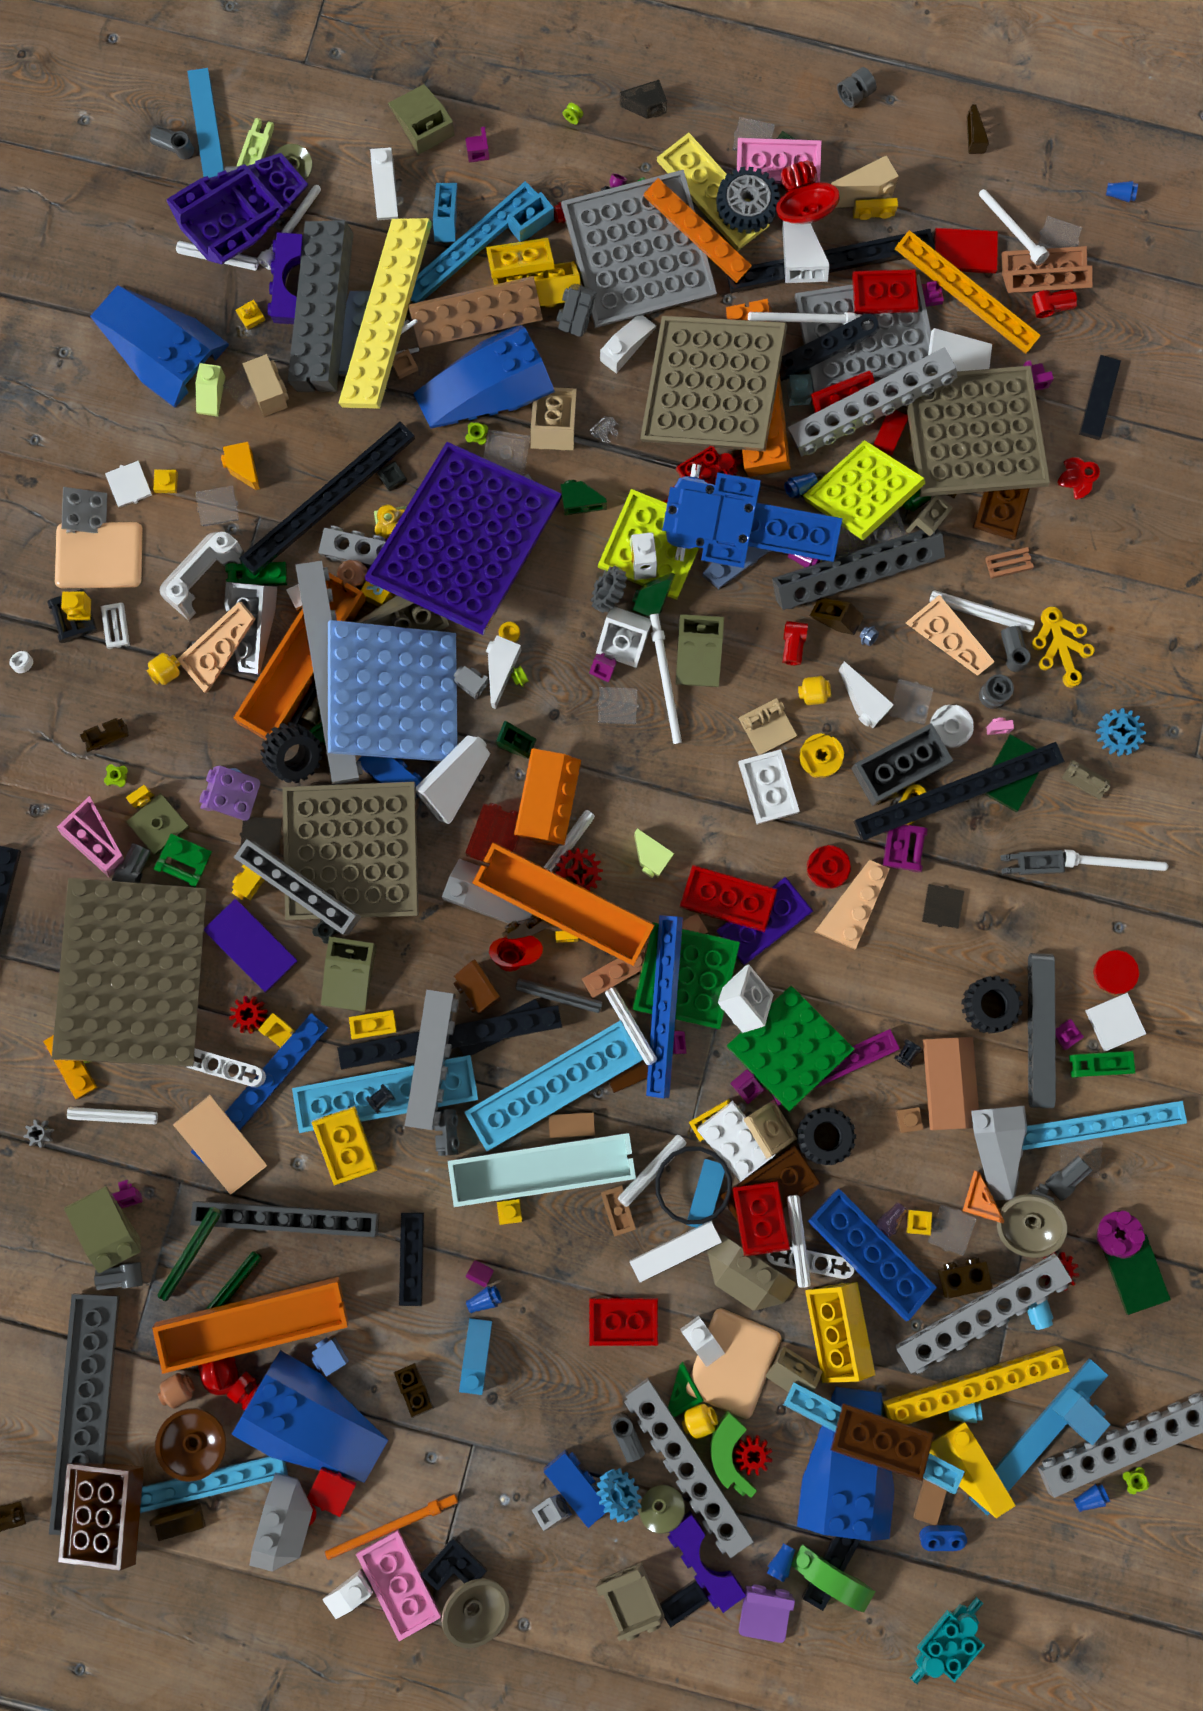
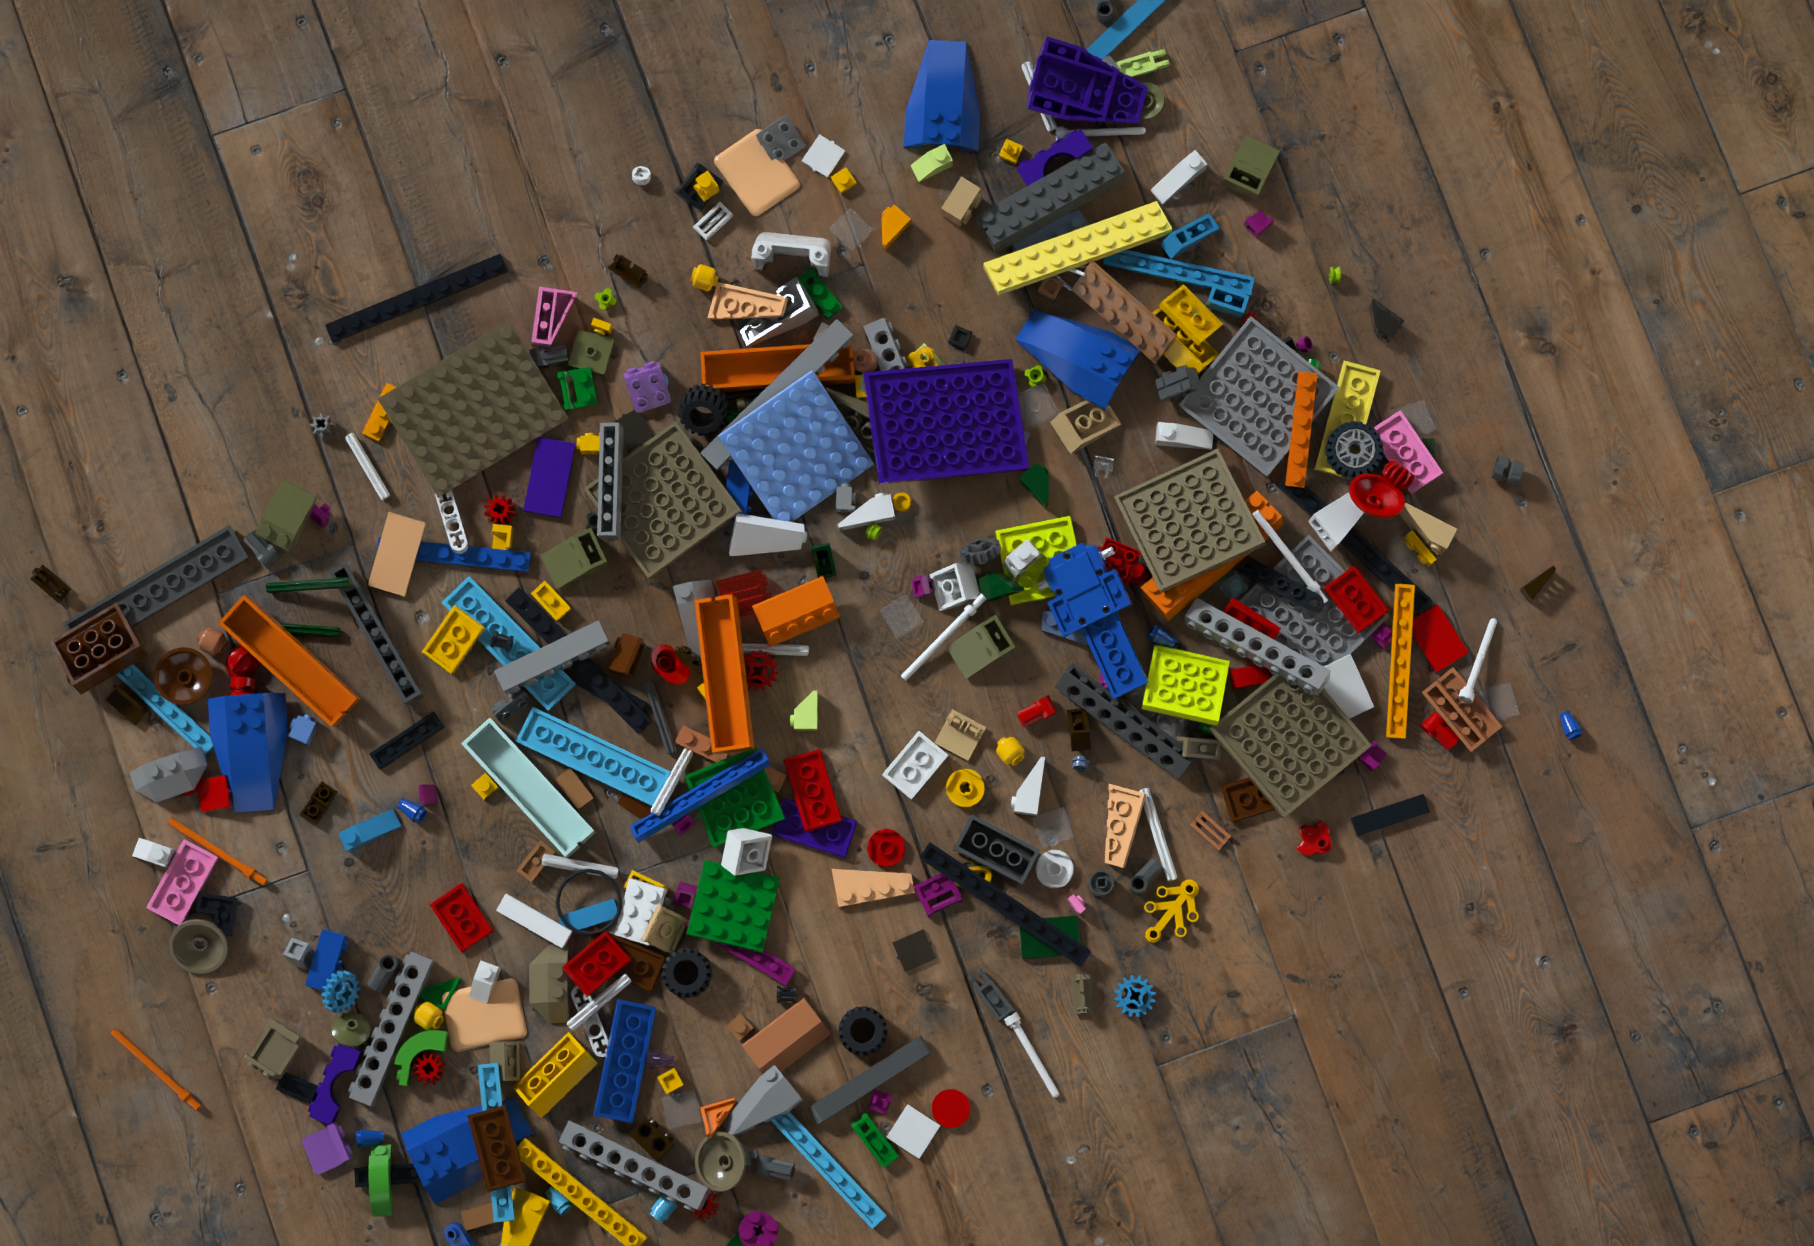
camera: 60 degrees right, 0 degrees up
black plate [239,421,415,576] -> none

